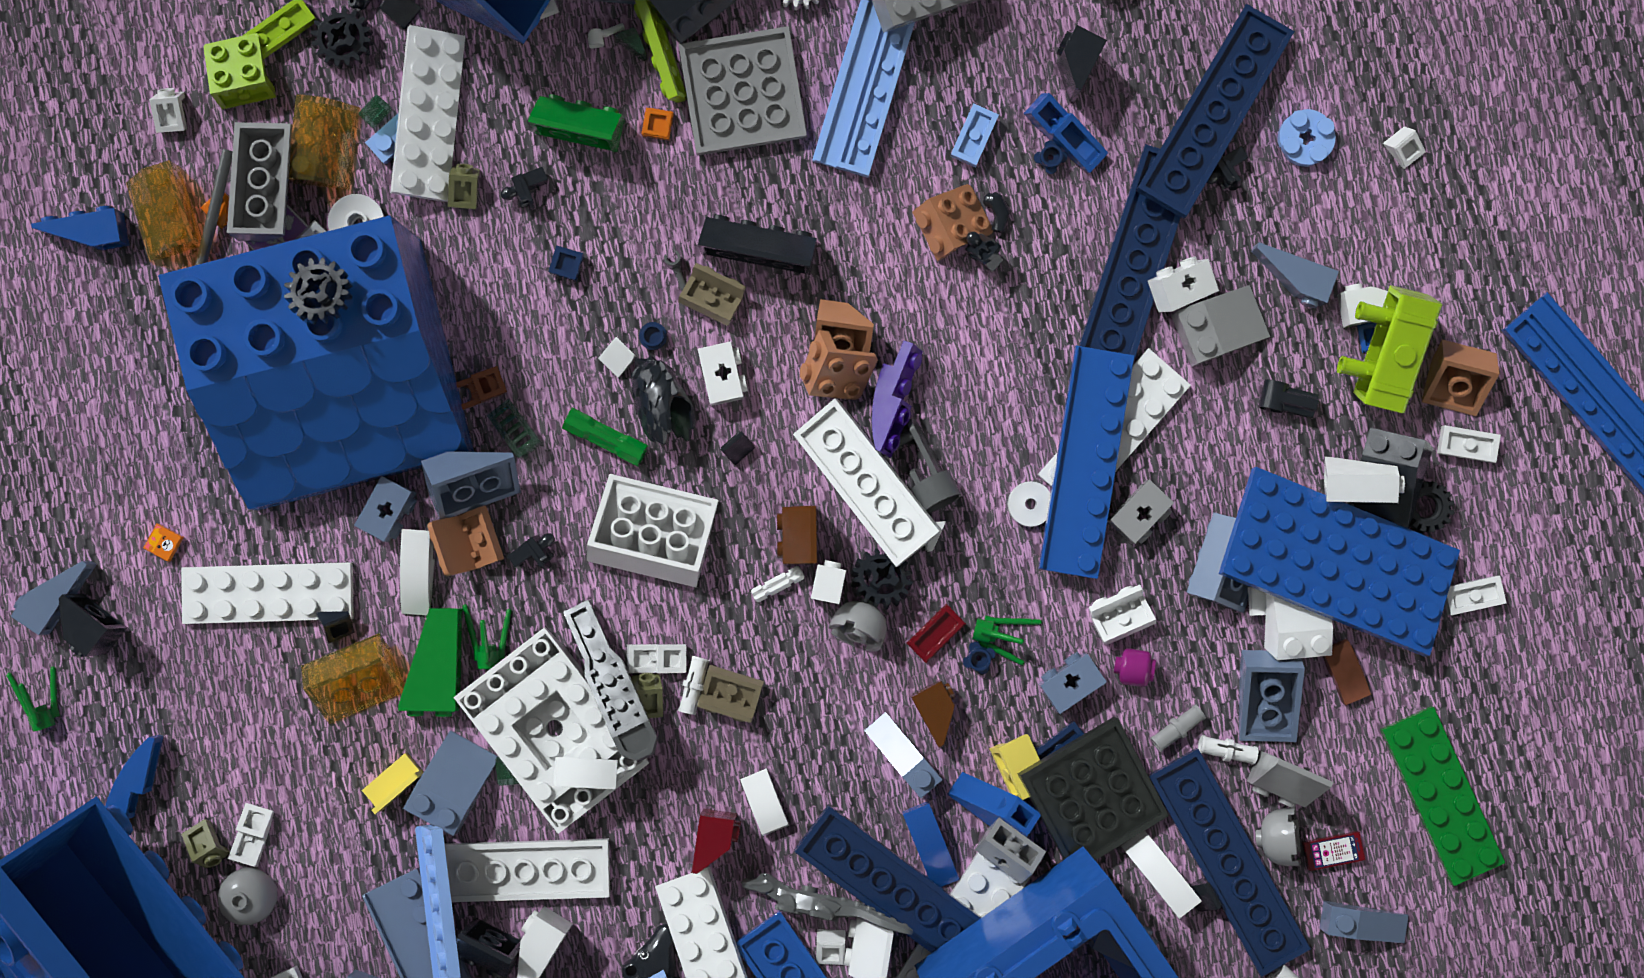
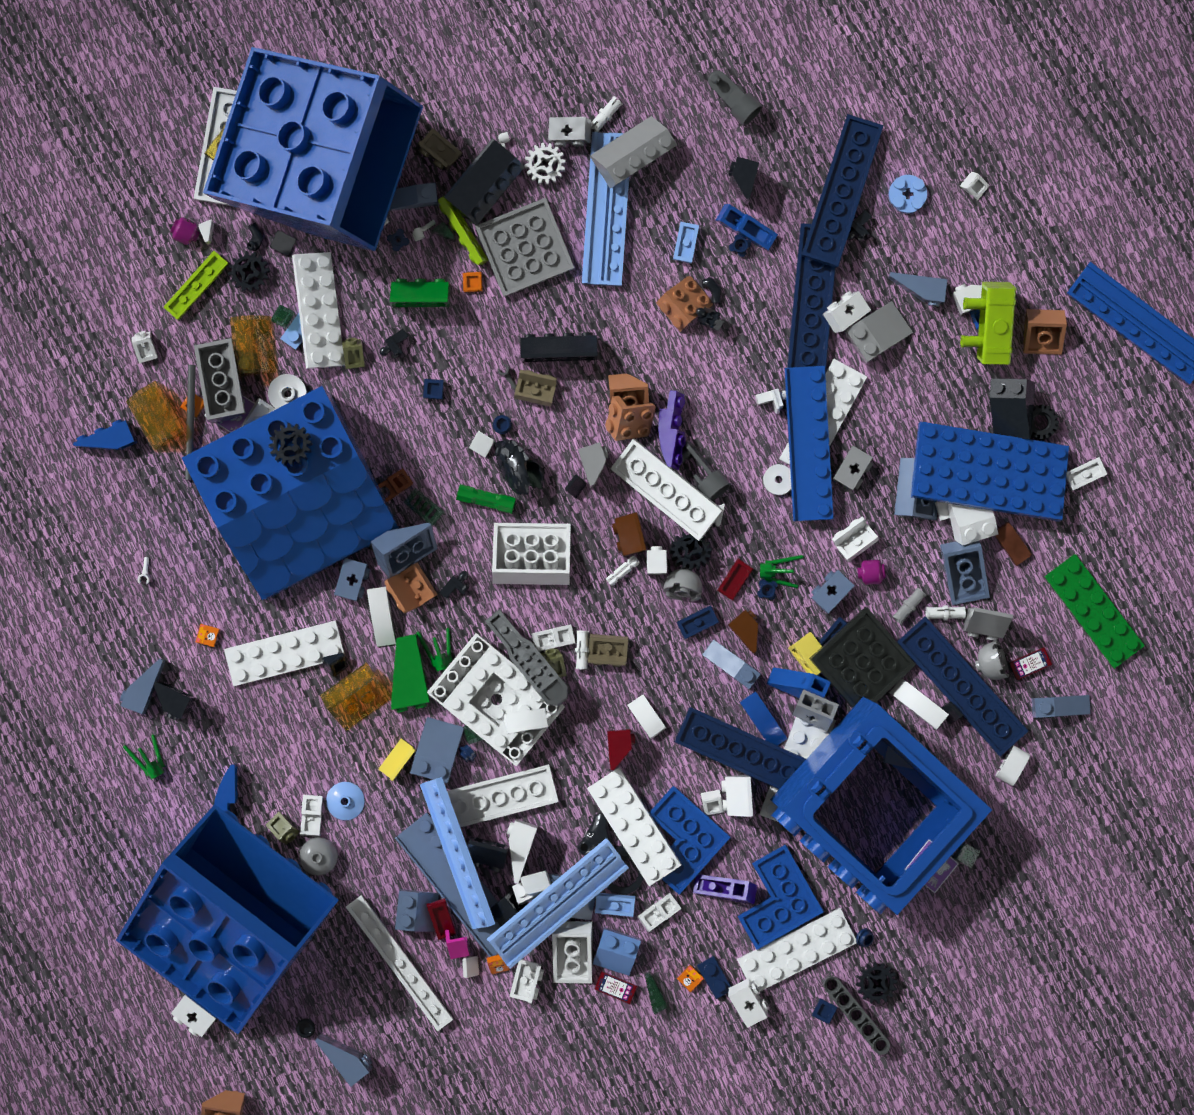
camera: 10 degrees left, 0 degrees up
lime bracket [203,33,276,109] -> none
white brick [698,341,748,406] -> none
dark grey animal [741,873,913,935] -> none
black piece [1258,379,1319,418] -> none
white slope [1324,457,1405,503] -> none
white plate [1437,425,1501,463] -> none
none -> white hand [137,557,150,584]
none -> light blue dish [326,782,365,820]
none -> dark blue plate [387,229,409,252]
none -> dark blue plate [459,745,477,763]
none -> light grey slope [578,442,608,489]
none -> dark blue plate [676,605,719,639]
none -> white piece [755,389,786,414]

